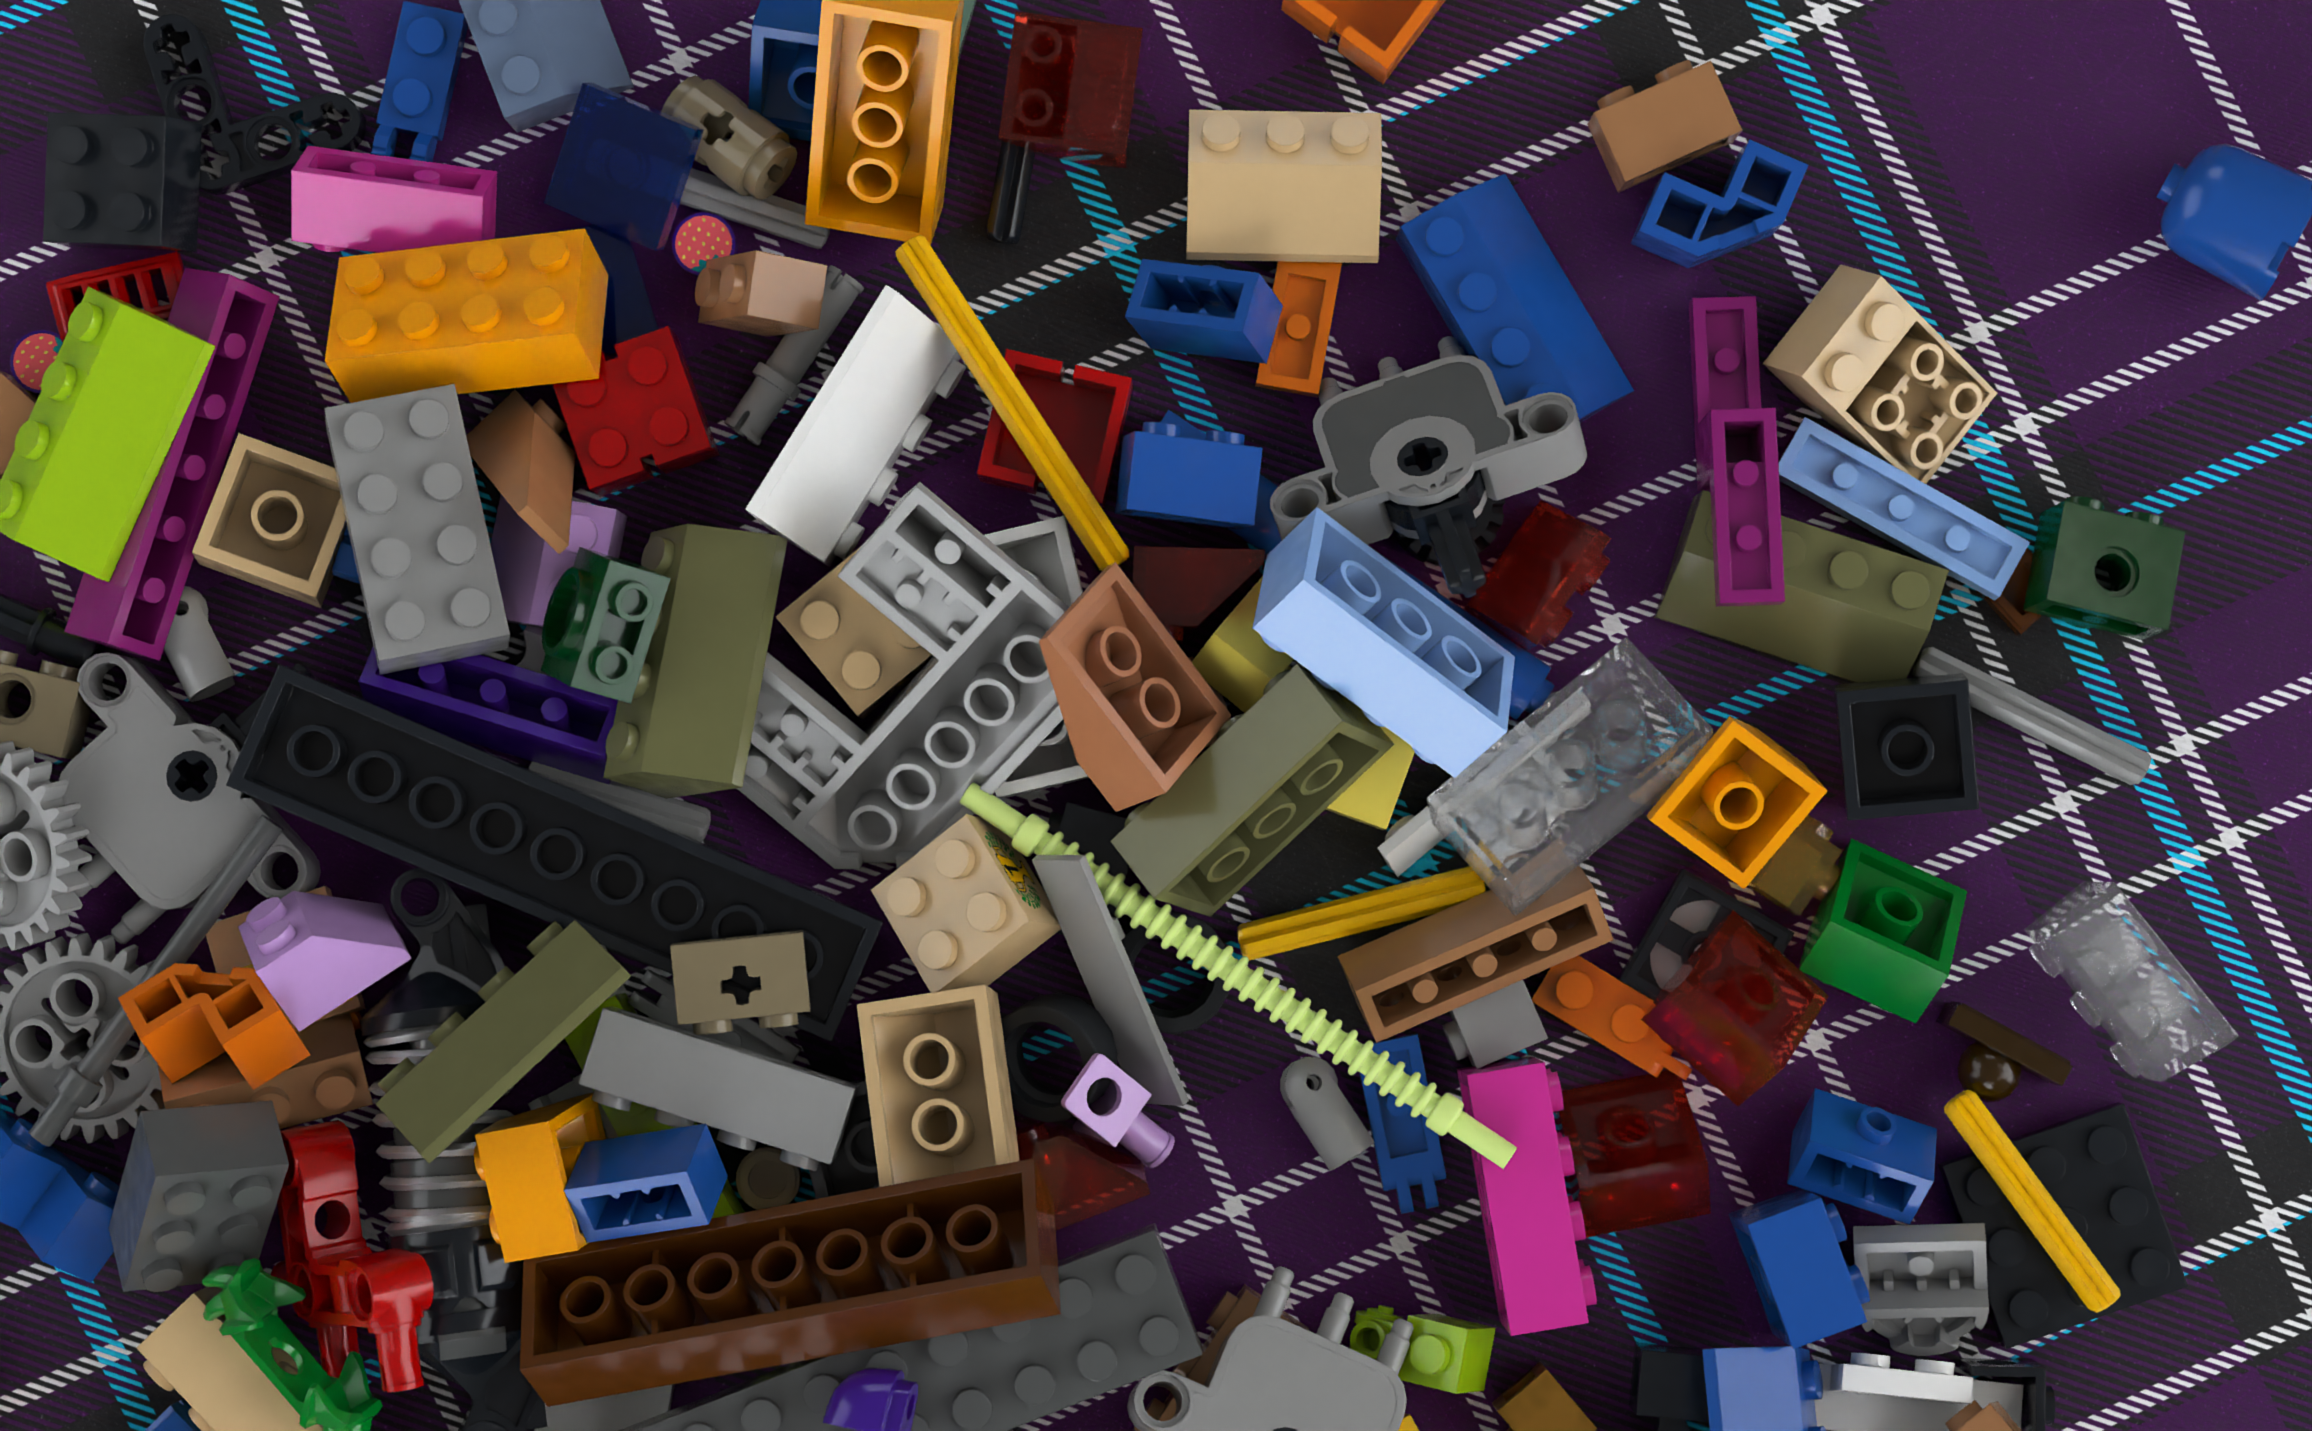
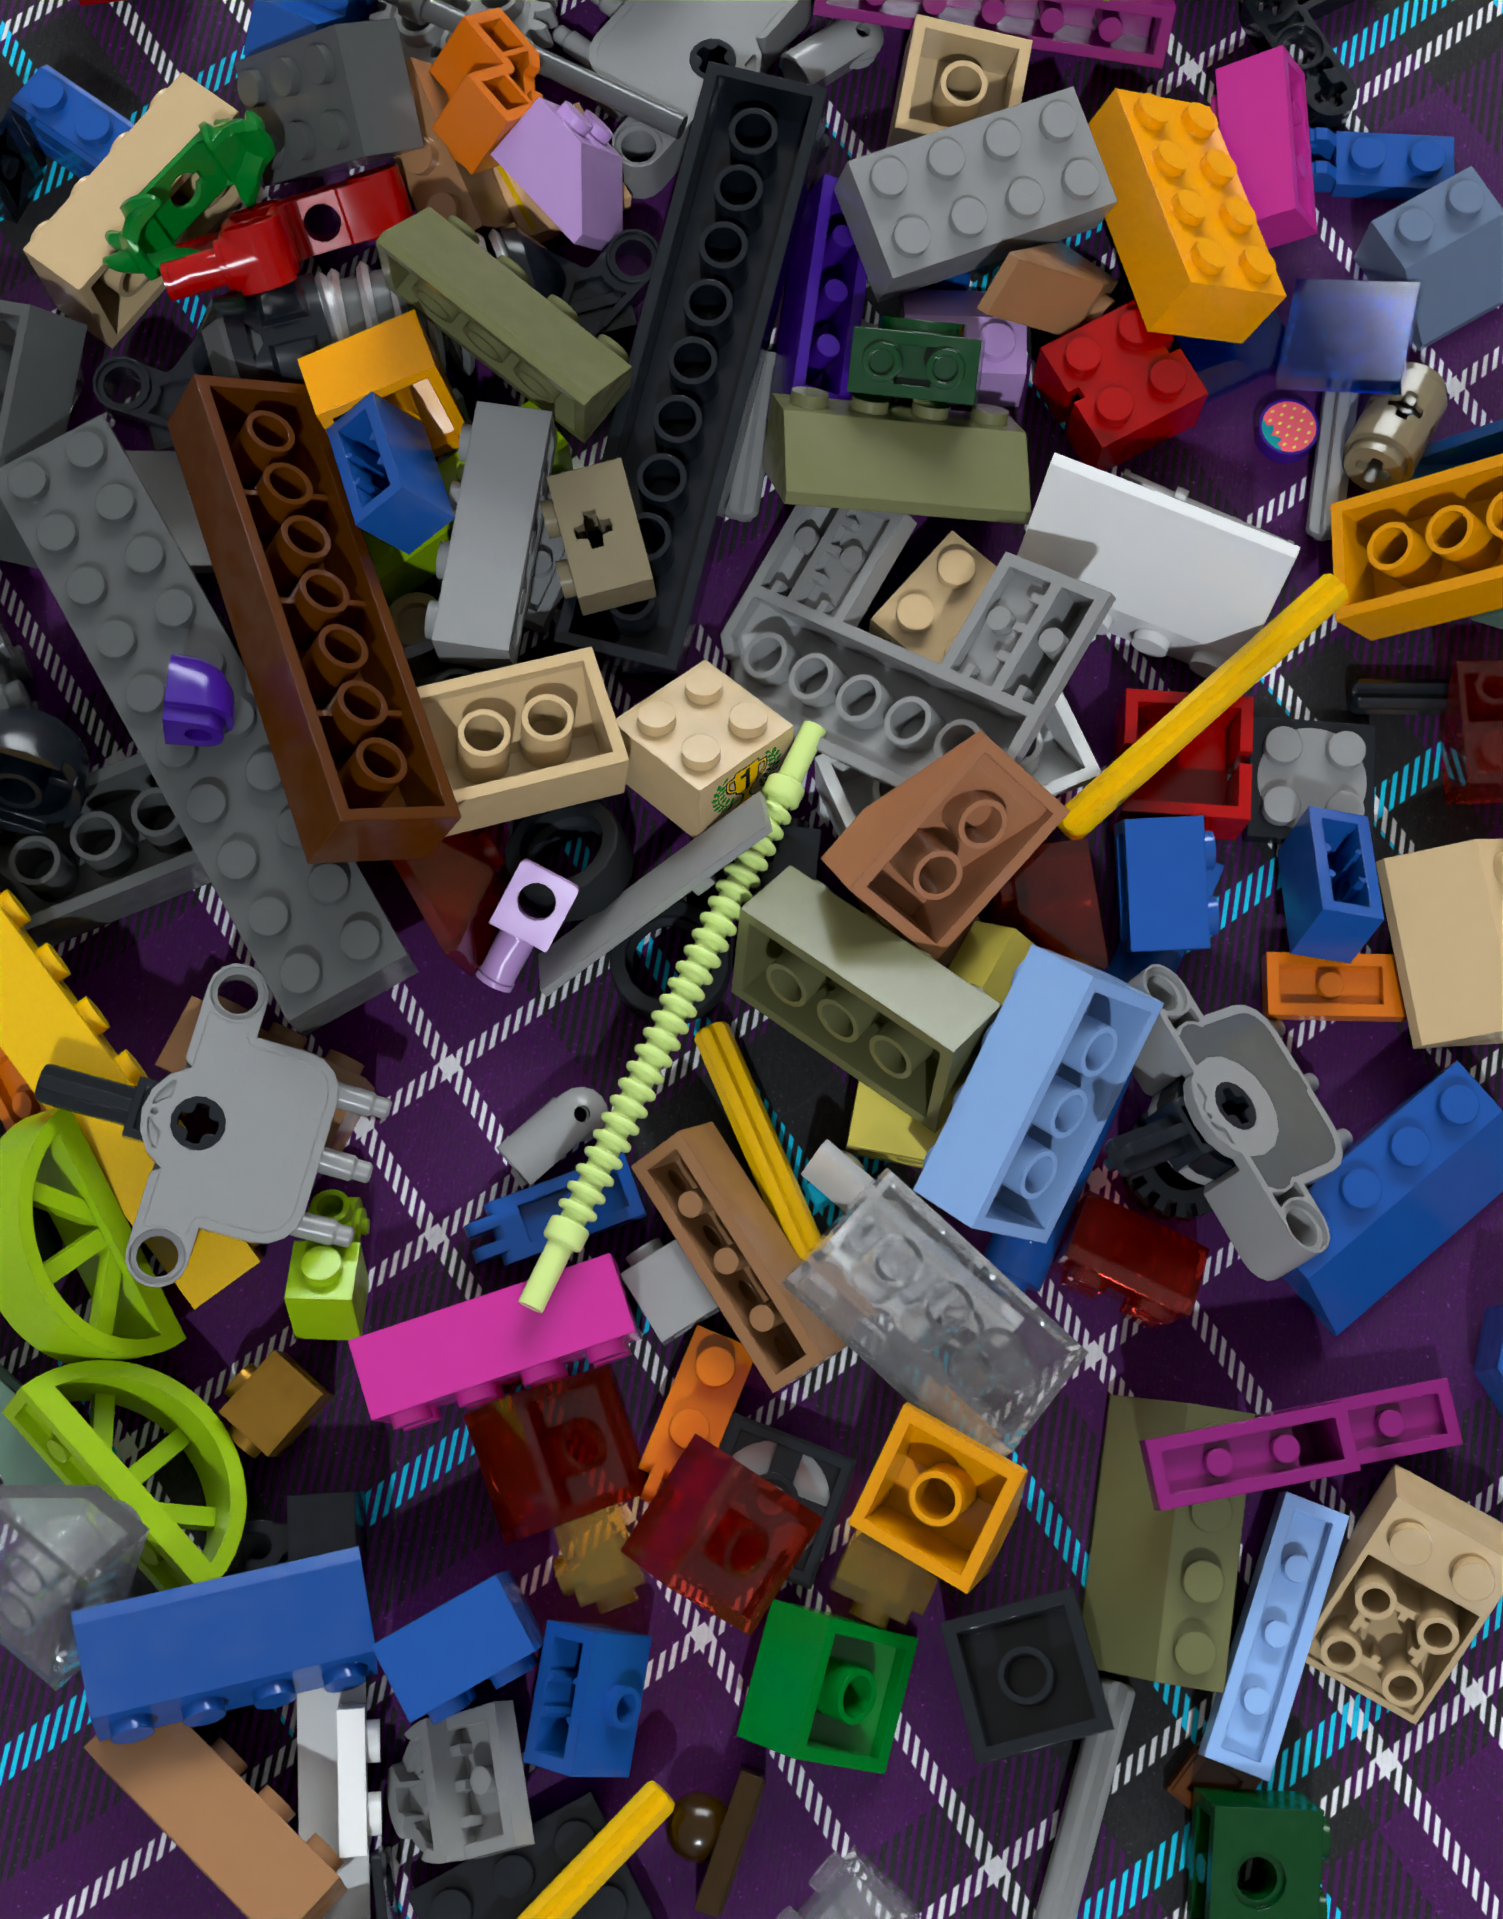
camera: 80 degrees right, 10 degrees down
medium nougat brick [695,250,827,337] -> none
none -> clear yellow brick [552,1503,648,1614]
none -> light grey piece [1243,716,1376,844]

